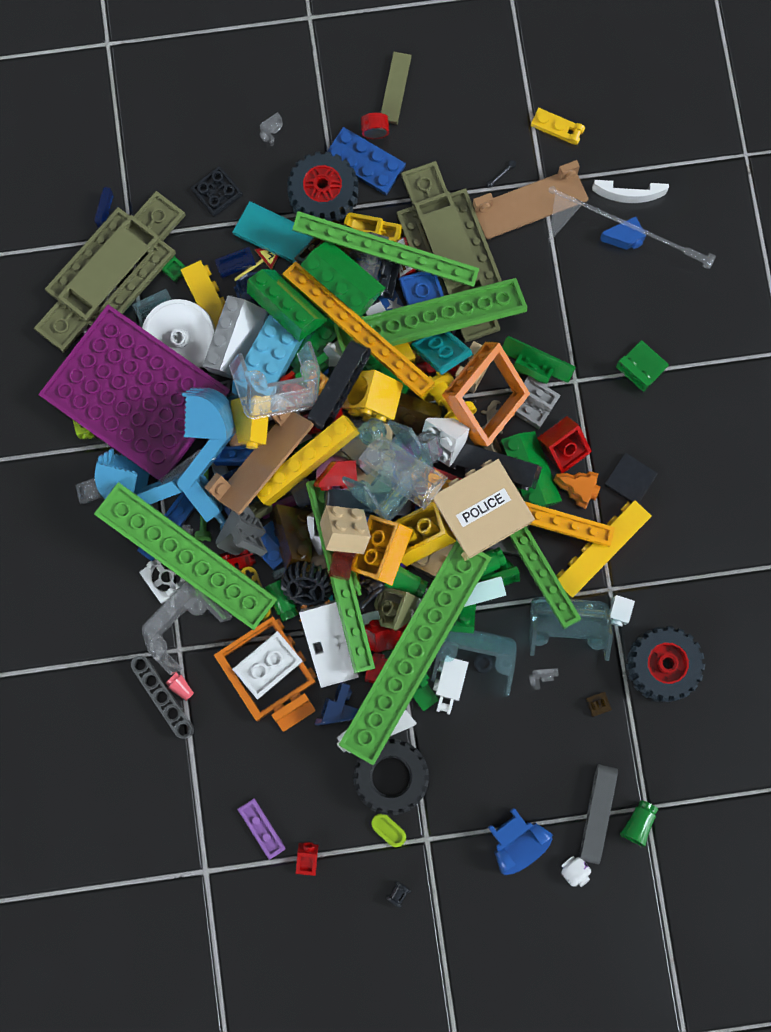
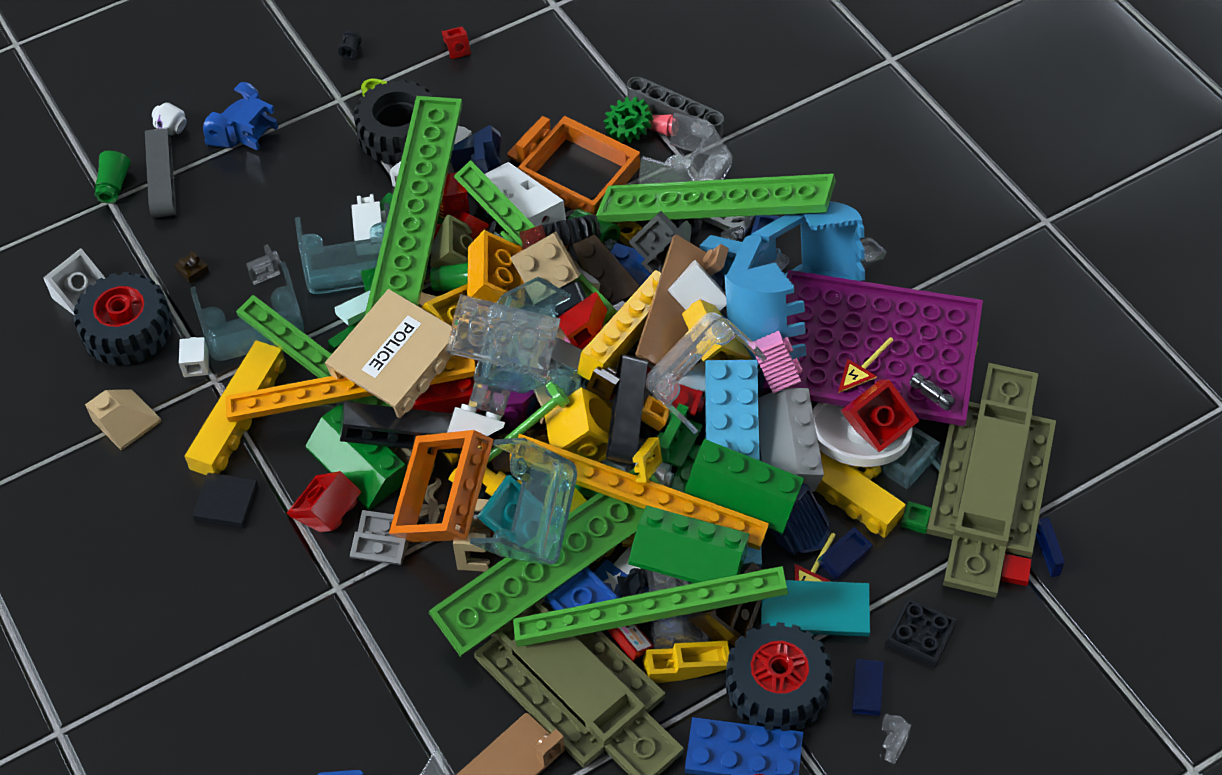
camera: 160 degrees right, 25 degrees down
white tile [232,631,303,700] -> none
medium lavender tile [237,798,286,860] -> none
green bracket [502,336,576,384] -> none
orange rock [553,471,601,509] -> none
green bracket [616,340,669,392] -> none
none -> white slope [44,248,105,315]
none -> tan slope [85,390,162,451]
none -> clear light blue windscreen [470,438,577,564]
none -> bright green piece [488,381,570,463]
none -> dark brown tile [586,366,620,402]
none -> green gear [604,97,653,143]
none -> yellow tile [633,437,663,482]
none -> white slope [668,260,726,311]
none -> bright pink brick [751,331,803,394]
none -> piece [838,337,893,393]
none -> red slope [841,379,919,452]
none -> clear blue tile [852,659,884,716]
none -> black axle [909,373,956,411]
none -> red tile [1000,554,1032,586]

